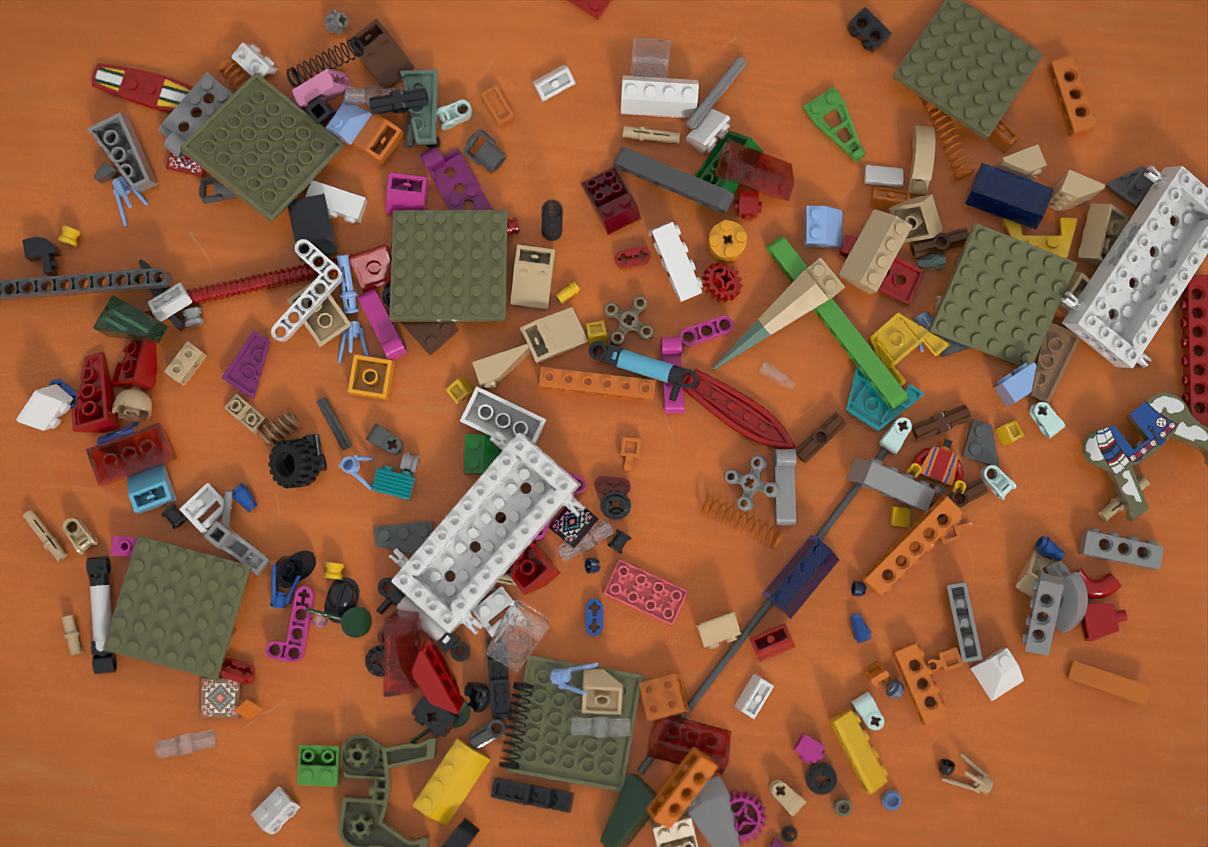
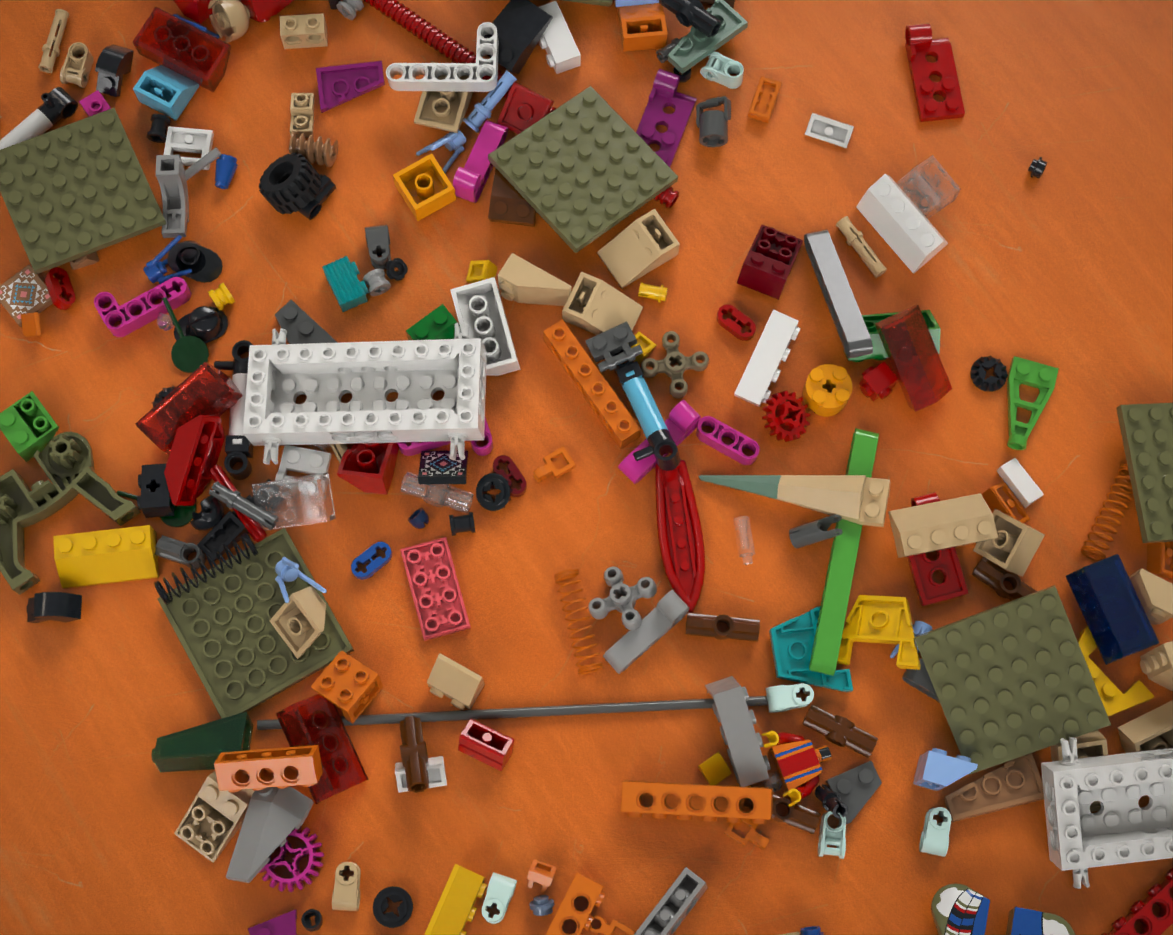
camera: 50 degrees right, 10 degrees down
dark grey axle [317,397,352,450] -> none
light blue plant [339,455,373,491] -> none
dark pink slope [386,172,429,215] -> none
black slope [491,777,574,813] -> none
black piece [541,200,563,241] -> none
clear piece [571,716,630,737] -> none
light grey axle [686,57,747,129] -> none
white slope [686,109,730,155] -> none
clear blue slope [762,535,839,619] -> none
dark pink brick [793,733,825,764] -> none
light blue slope [804,206,842,248] -> none
black brick [847,7,892,53] -> none
blue cone [850,613,872,643] -> none
dark blue hinge [851,580,867,597] -> none
tan arch [907,125,935,194] -> none
clear light blue cone [918,252,946,271] -> none
yellow slope [995,419,1024,446] -> none
none -> black brick [95,44,134,97]
none -> red axle [209,465,267,542]
none -> dark grey pin [209,481,279,530]
none -> black plate [386,258,408,281]
none -> reddish brown piece [400,716,429,793]
none -> dark grey plate [585,322,643,372]
none -> dark grey piece [789,515,843,549]
none -> black pin [815,784,848,819]
none -> black gear [970,356,1008,392]

